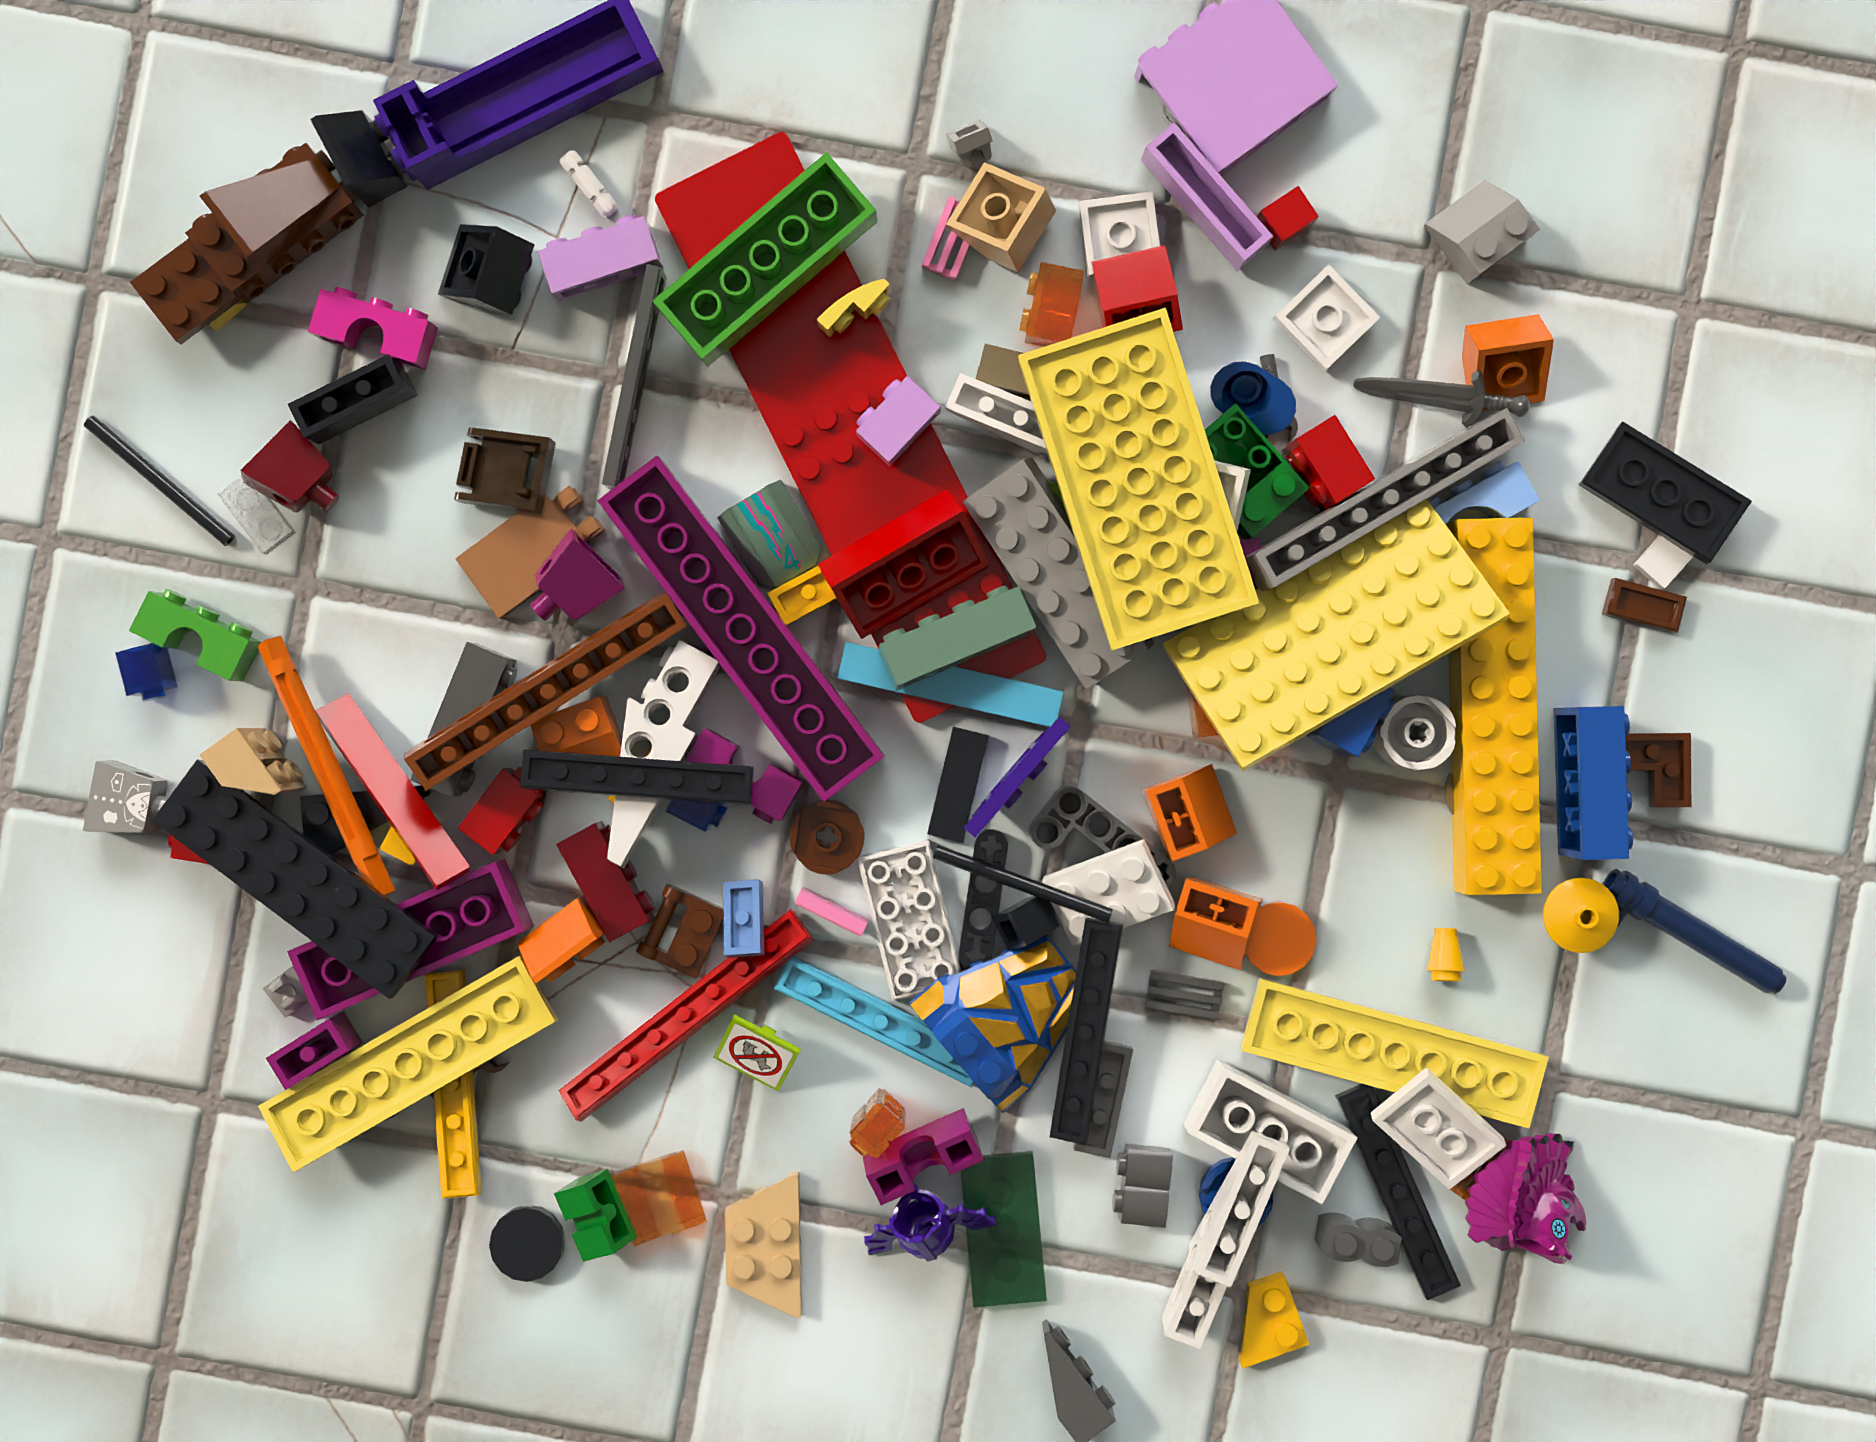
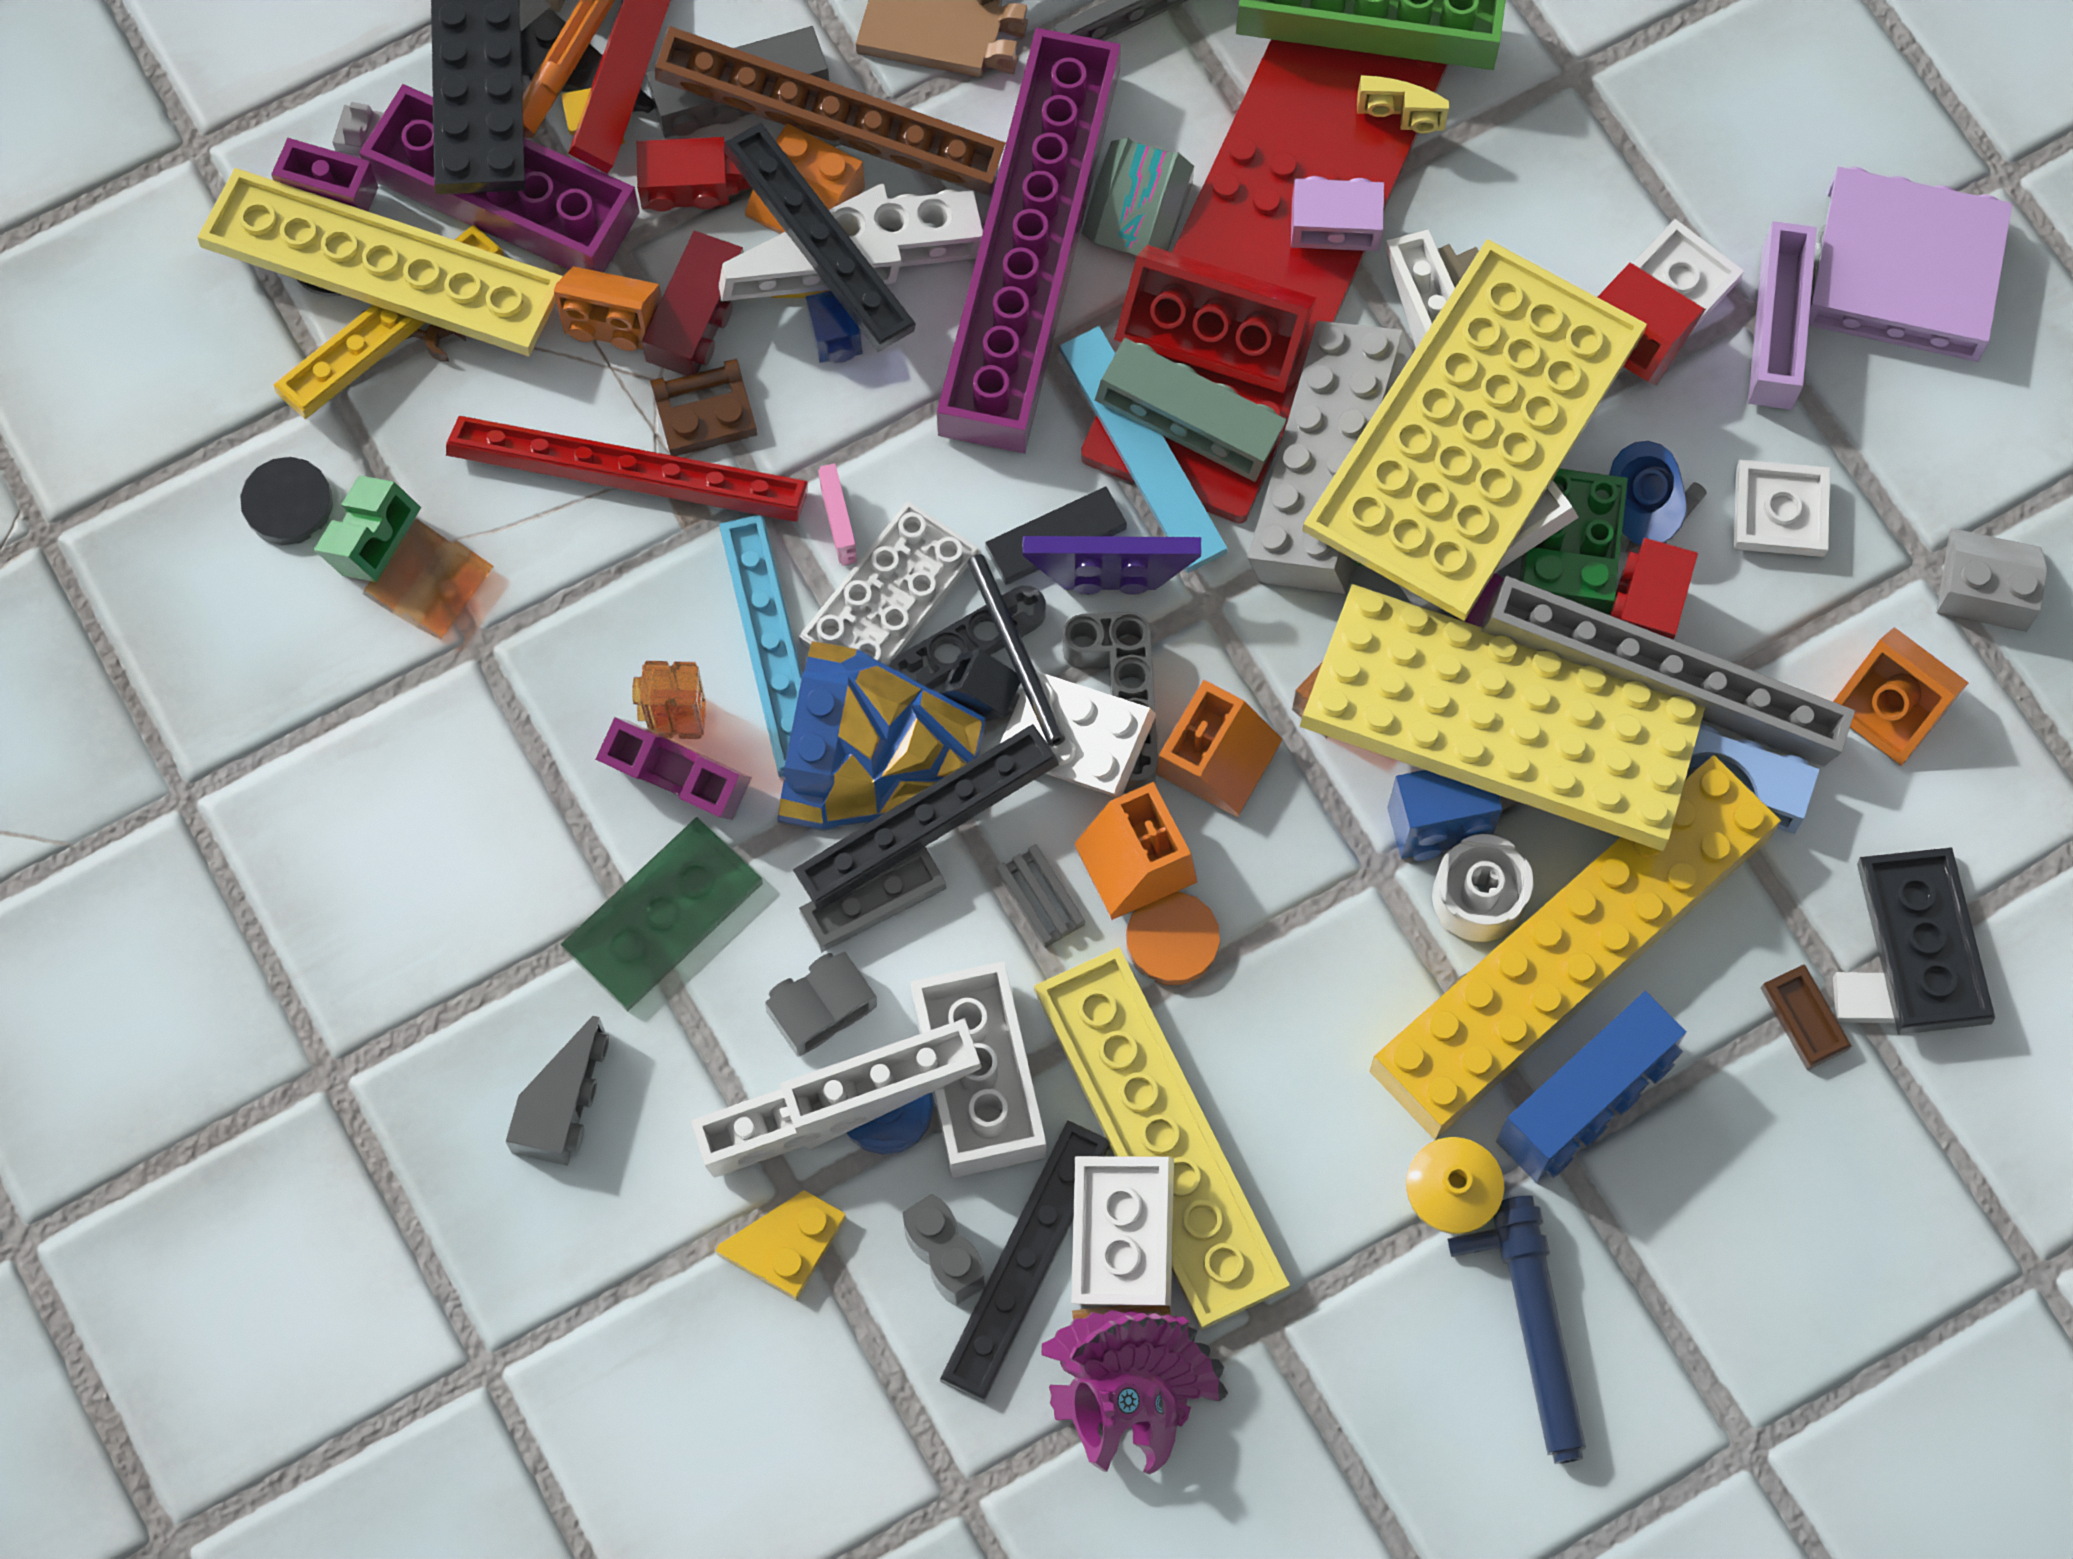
camera: 50 degrees right, 20 degrees down
magenta torso [530,528,624,621] -> none
magenta arch [686,728,804,824] -> none
piece [713,1014,801,1091] -> none
medium blue plate [723,879,764,958] -> none
tan wing [725,1172,802,1318] -> none
yellow plate [767,566,837,626] -> none
reddish brown plate [790,800,865,875] -> none
dark purple helmet [864,1184,996,1262] -> none
bright pink tile [922,196,970,281] -> none
light grey tile [946,120,993,168] -> none
tan slope [946,162,1056,273] -> none
clear orange brick [1019,262,1085,347] -> none
red brick [1257,186,1319,250] -> none
dark grey sword [1353,370,1530,428] -> none
yellow cone [1427,928,1465,982] -> none
reddish brown plate [1625,733,1692,808] -> none

